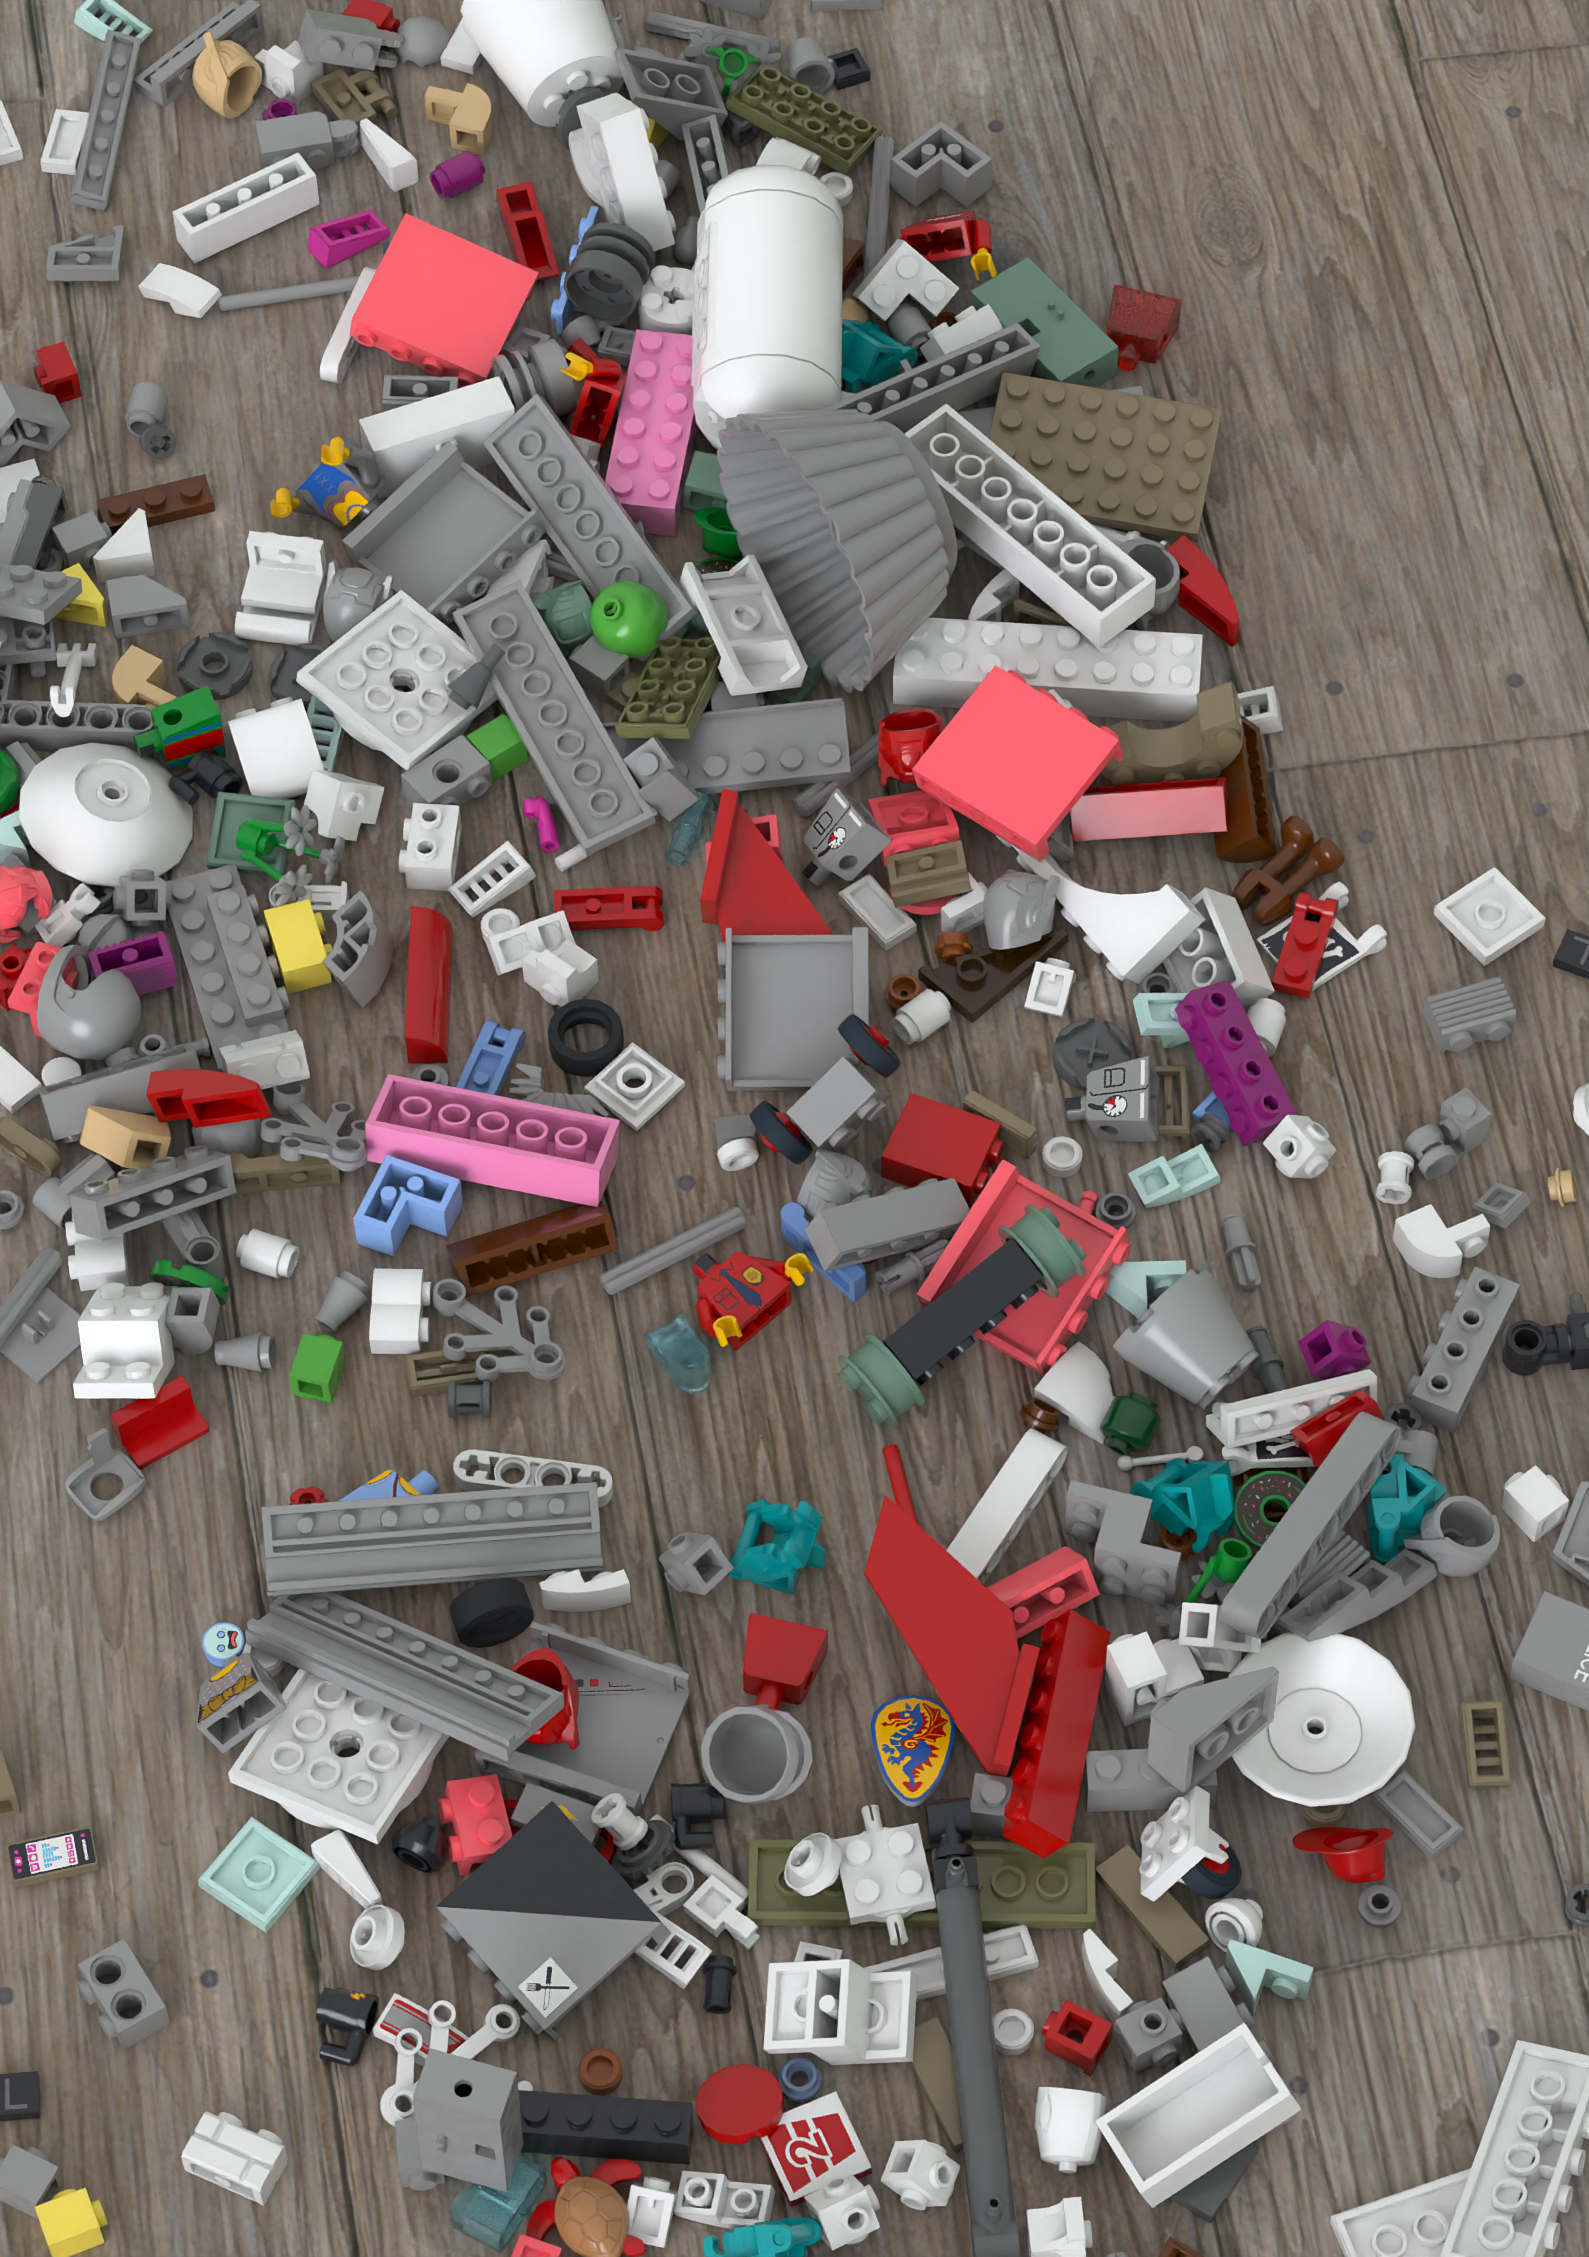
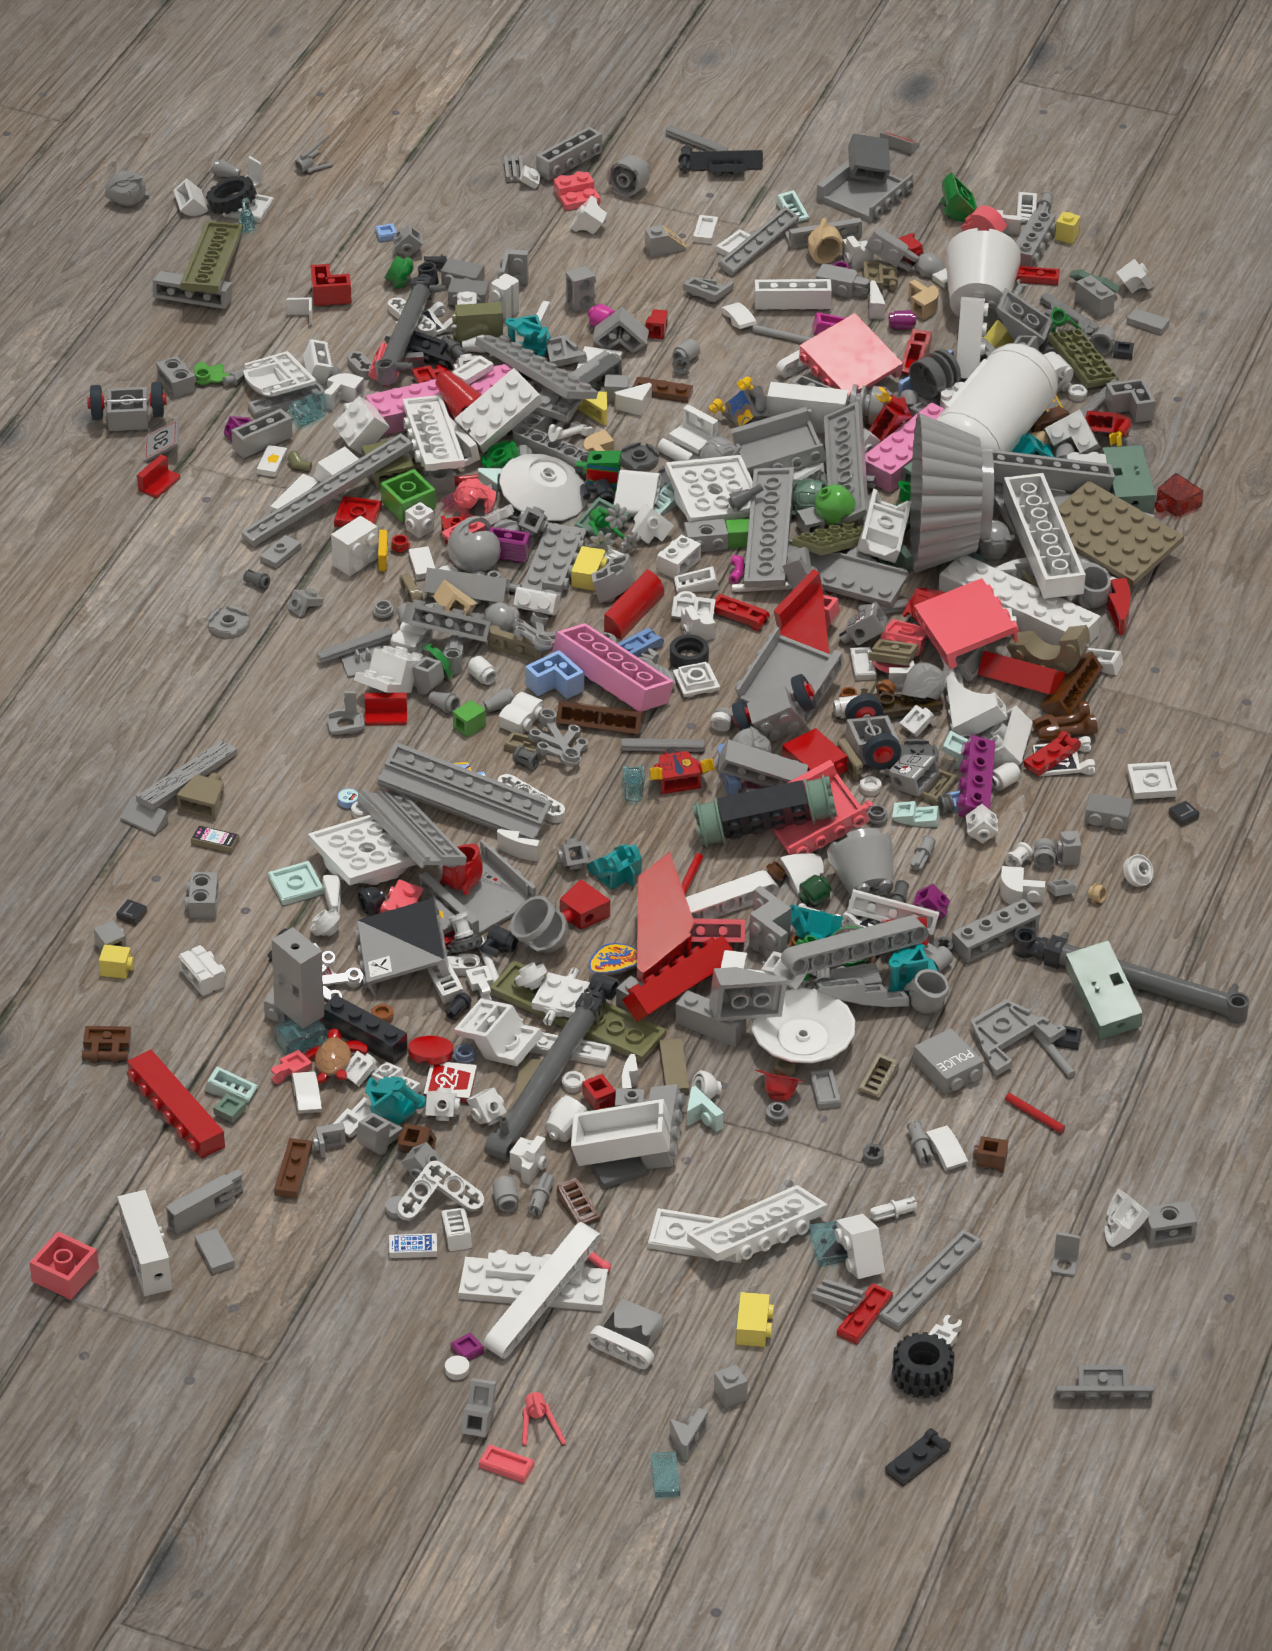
camera: 30 degrees right, 15 degrees down
light grey slope [106,575,191,639] -> none
red slope [146,1069,271,1128] -> none
light grey torso [196,1653,287,1754] -> none
black tyre [449,1578,534,1648] -> none
white plate [1139,1785,1242,1902] -> none
white brick [1501,1465,1569,1542] -> none
none -> brick [845,694,901,770]

